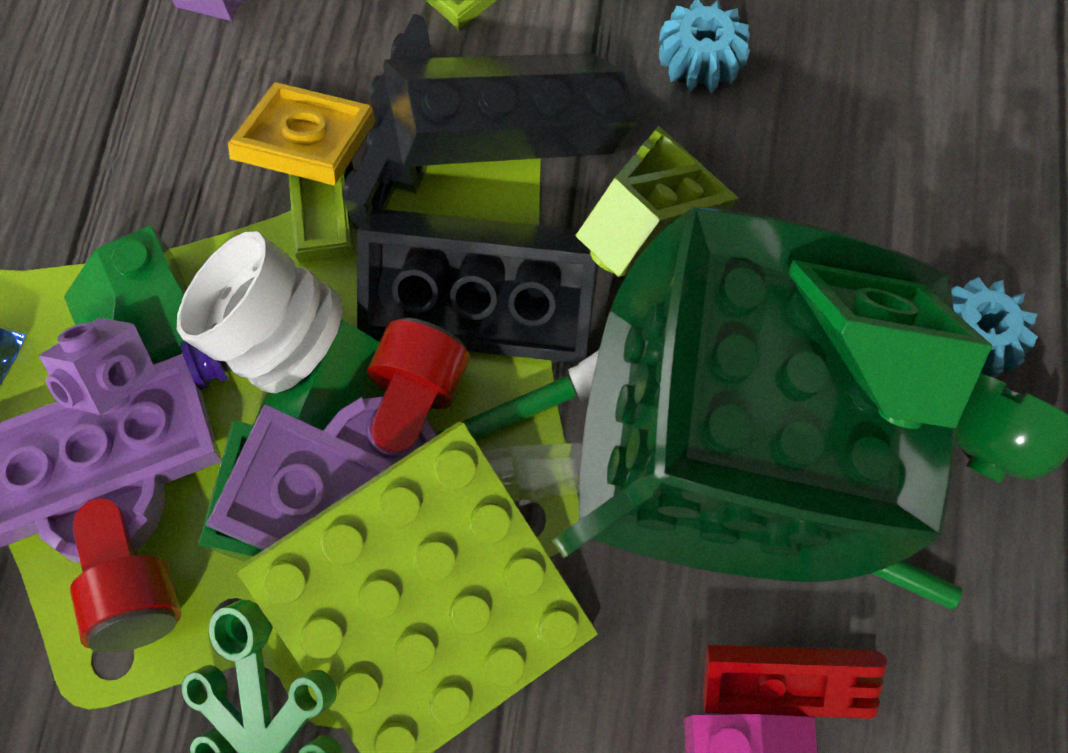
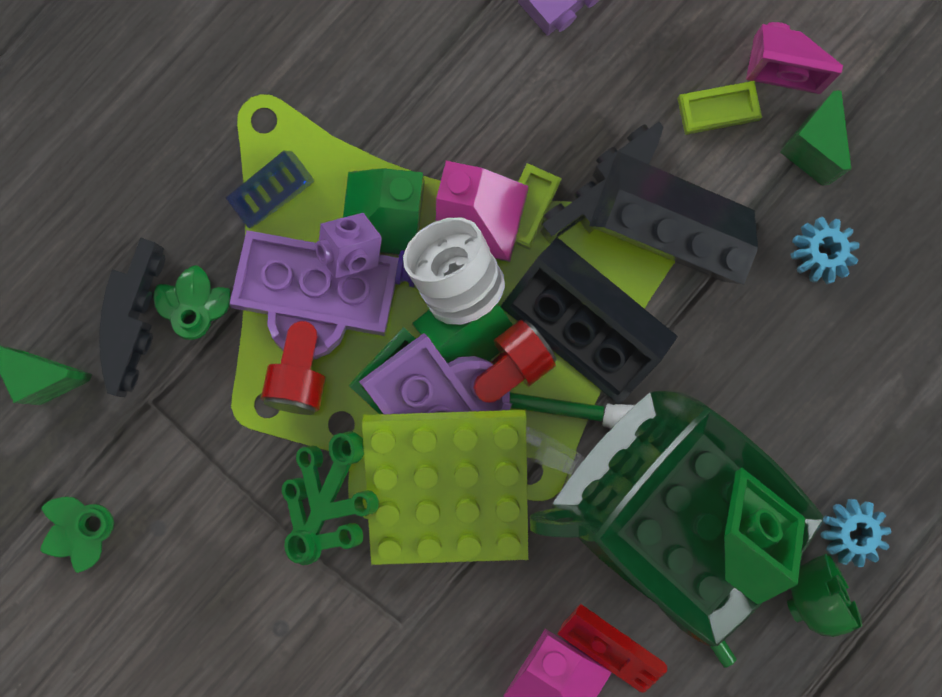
camera: 30 degrees right, 15 degrees up
yellow tile [228,82,375,186] -> none
lime wedge [575,126,739,277] -> none
none -> dark pink slope [436,161,529,262]

